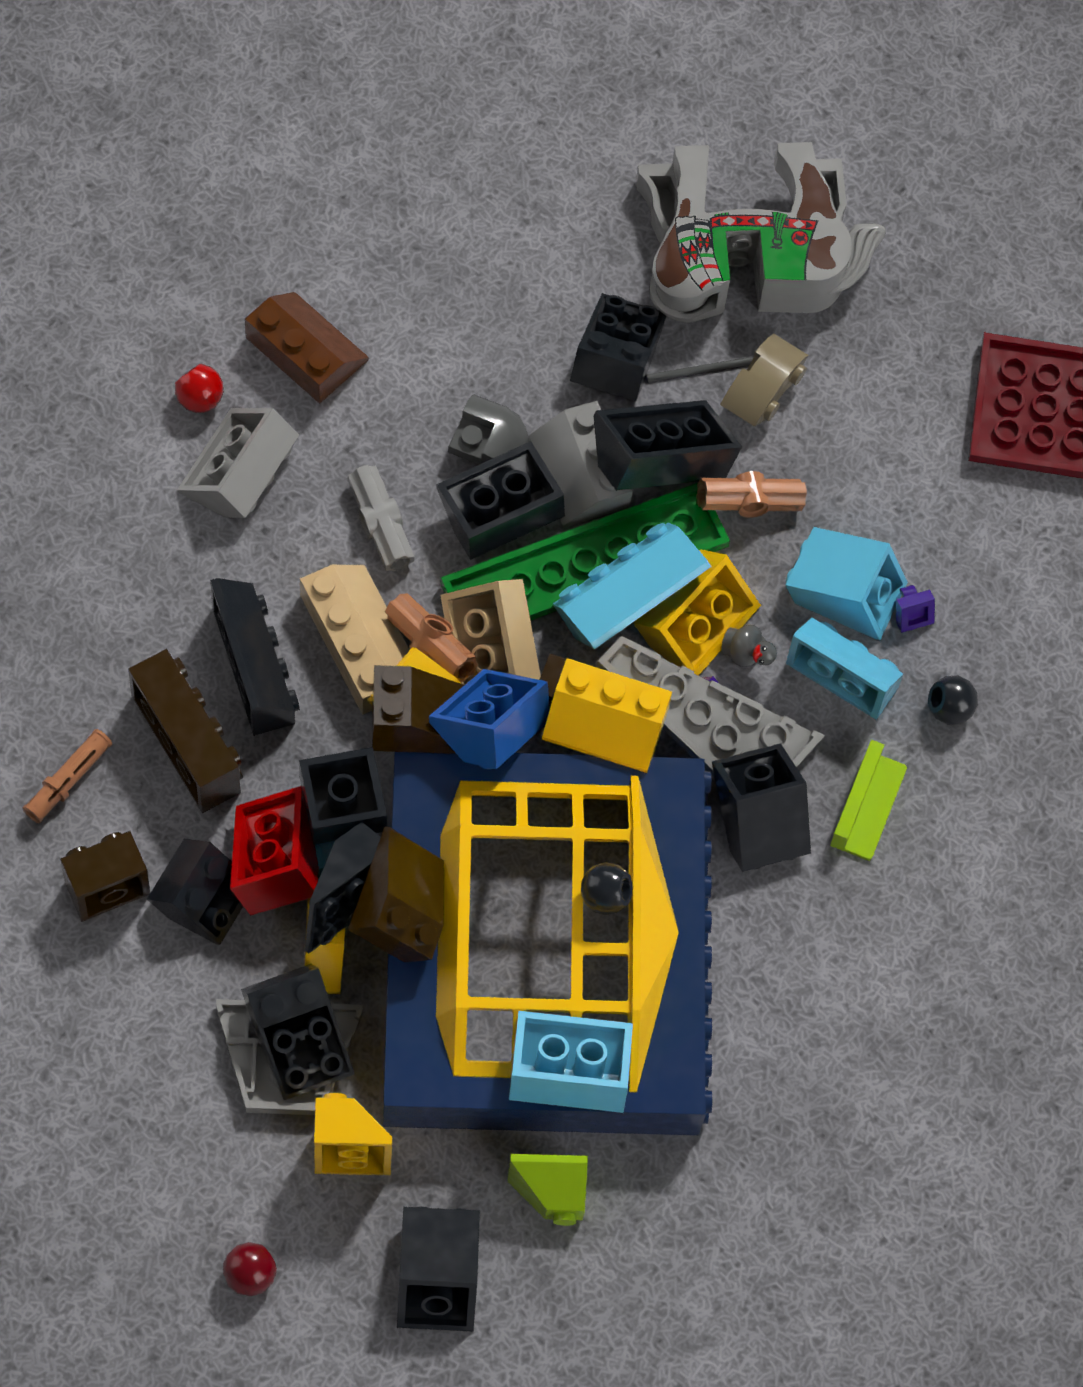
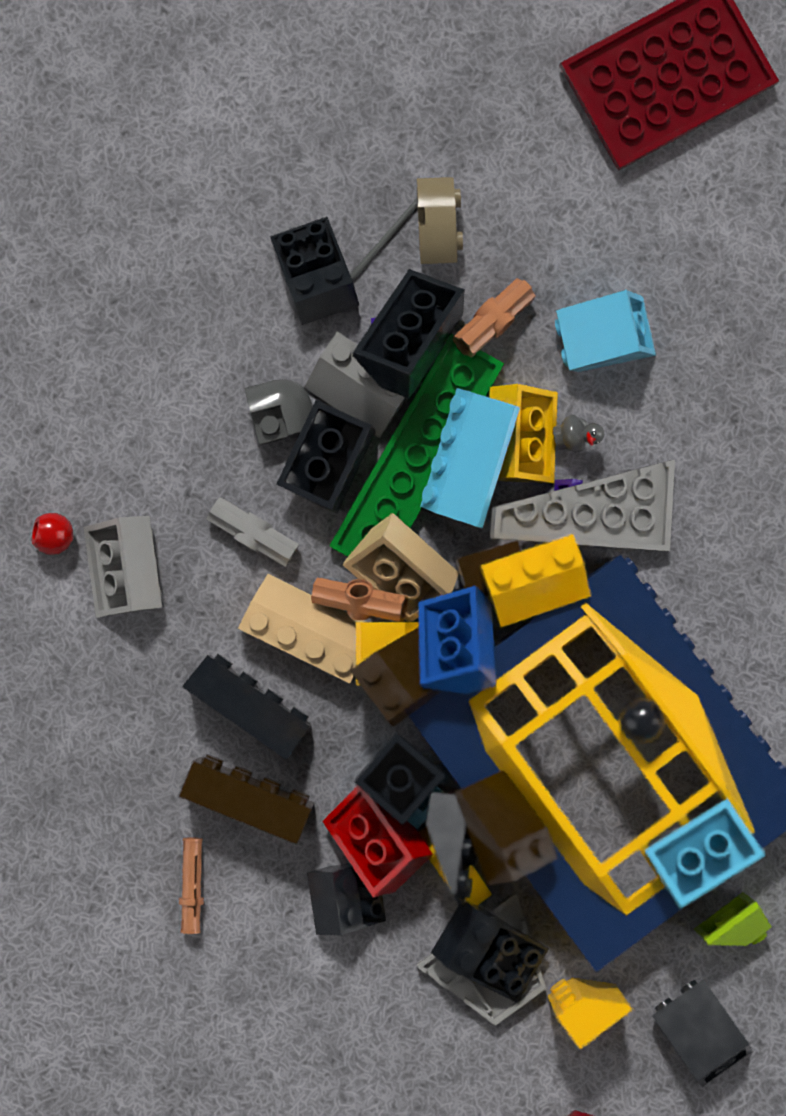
camera: 30 degrees left, 20 degrees up
dark brown brick [60,831,150,922] -> none
reddish brown slope [245,292,369,404] -> none
light grey animal [636,142,886,323] -> none
black slope [712,743,811,872] -> none
medium azure slope [786,618,903,720] -> none
lime panel [830,739,907,861] -> none
dark purple tile [896,585,935,633] -> none
black piece [928,675,978,725] -> none

